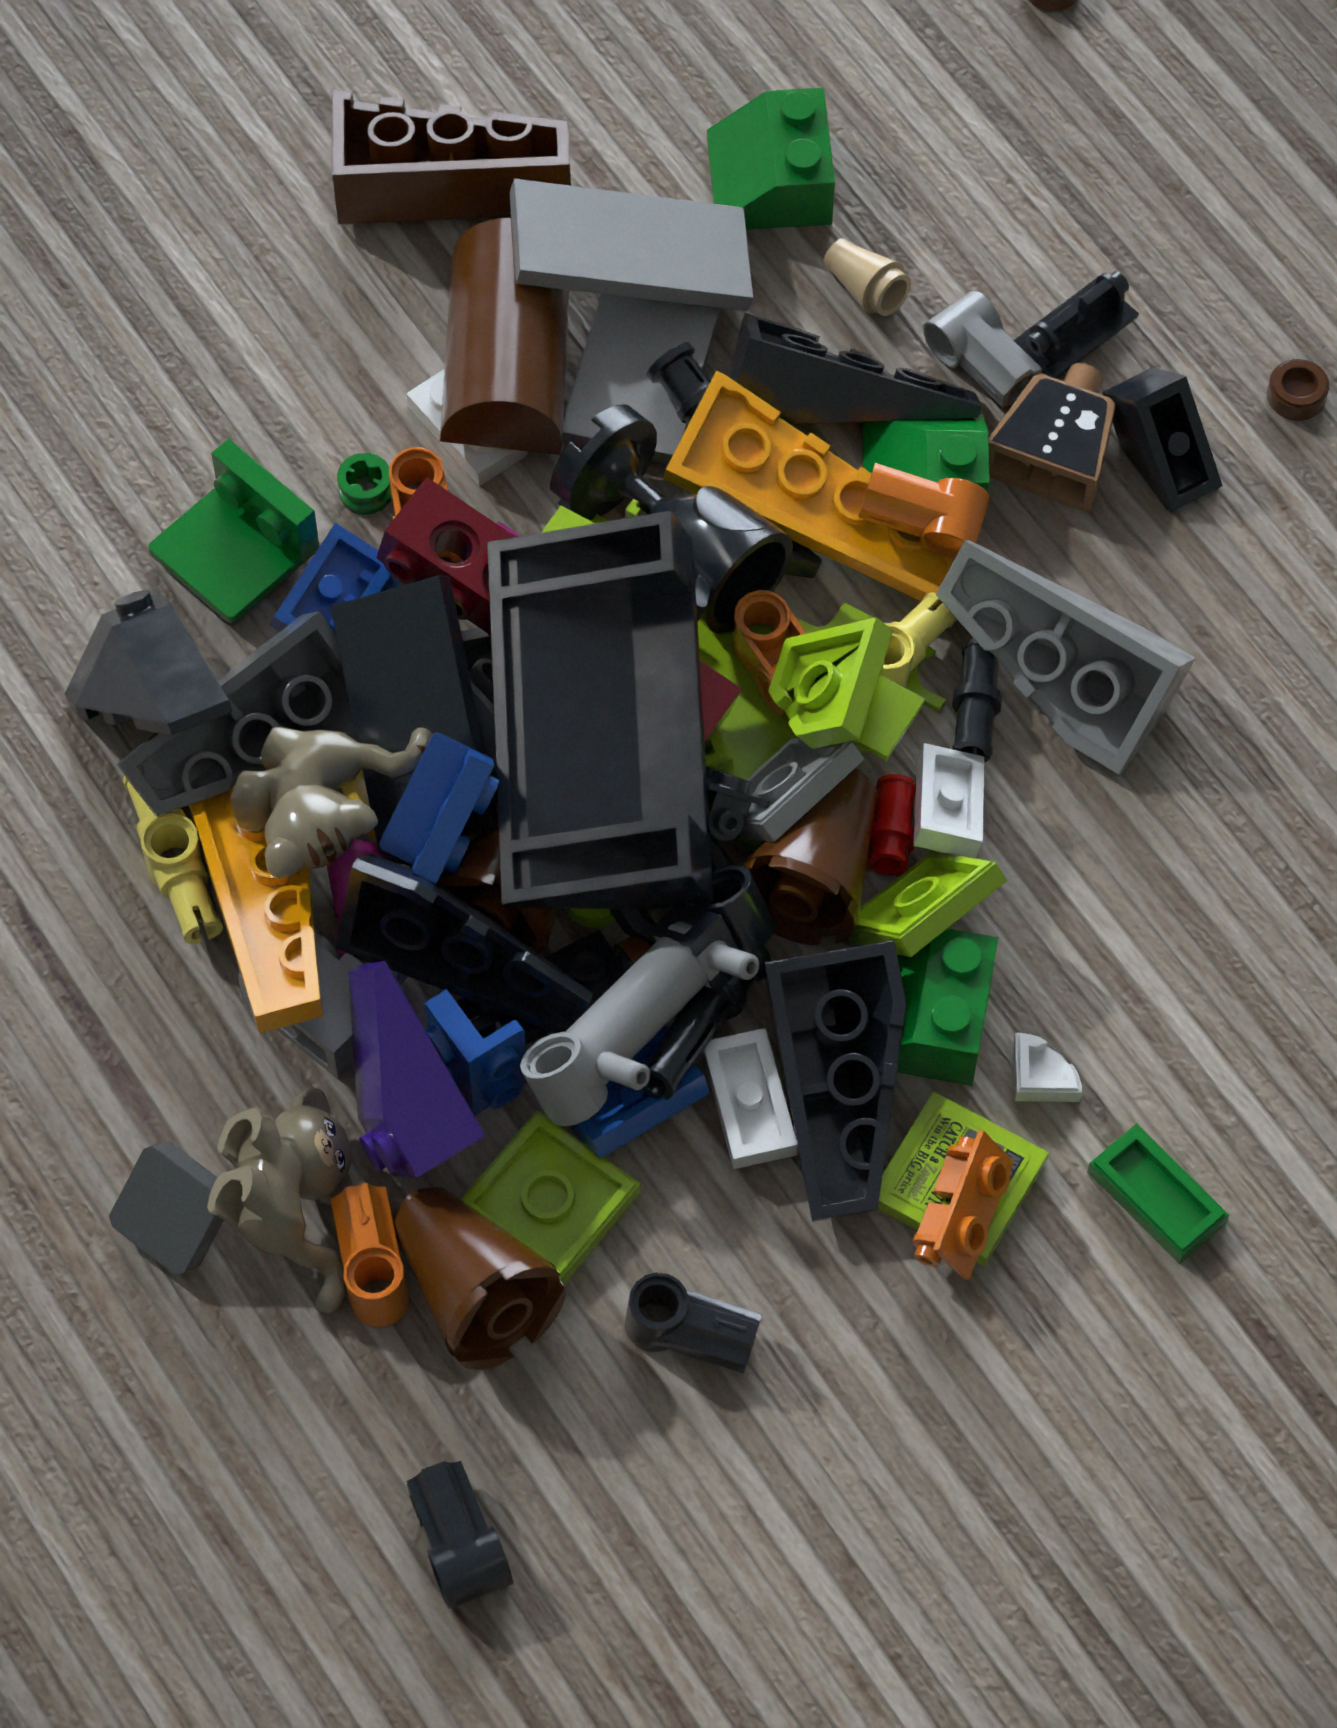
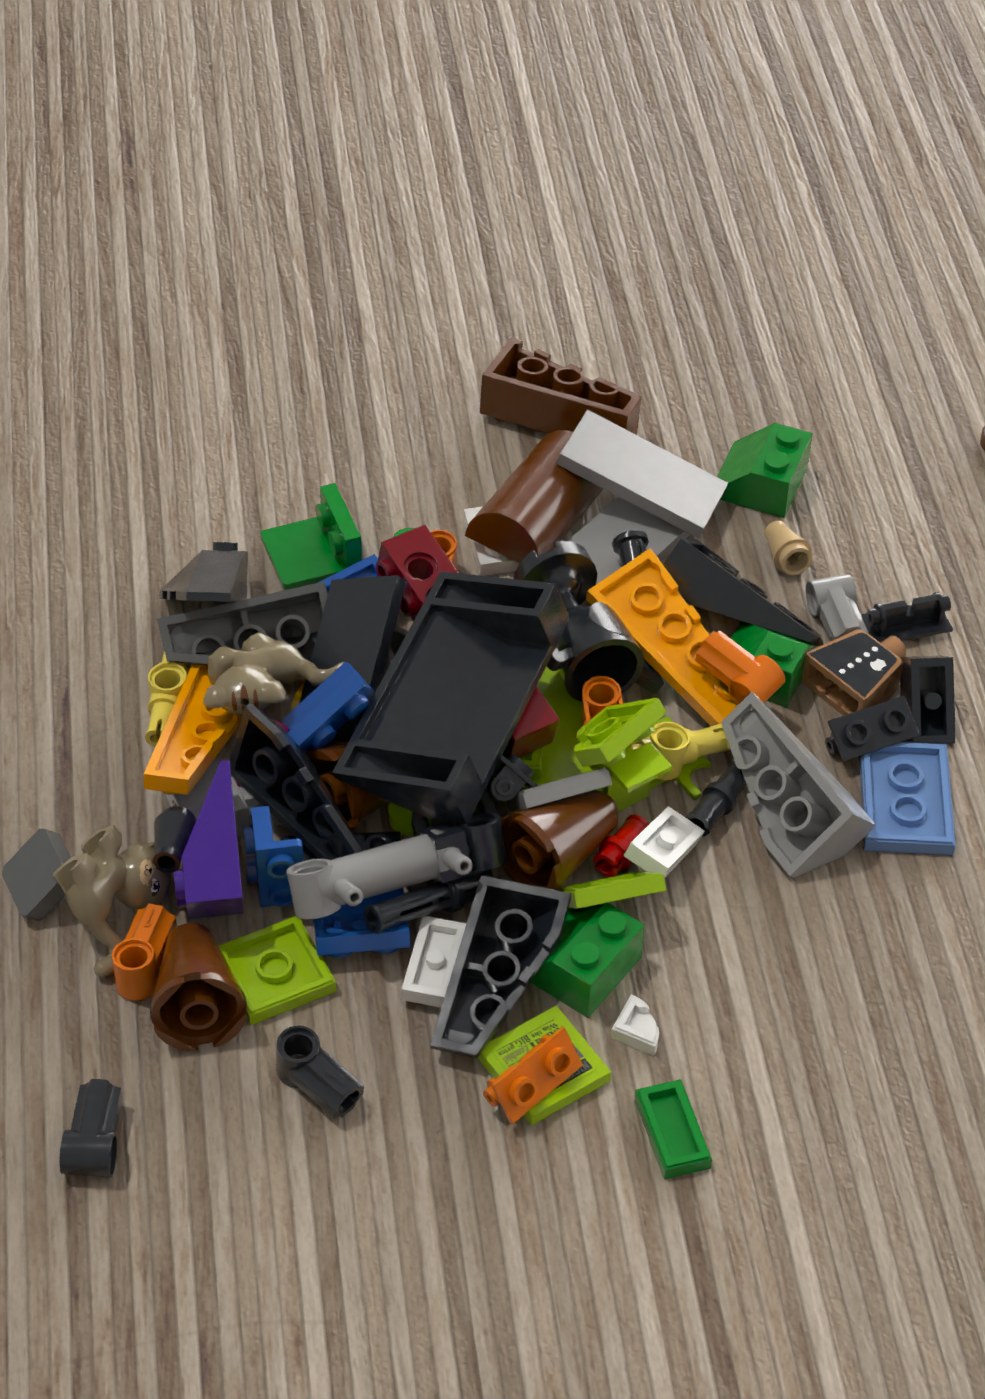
camera: 25 degrees right, 15 degrees down
none -> black cone [153,806,196,873]
none -> black hinge [825,695,920,762]
none -> medium blue tile [859,742,956,855]

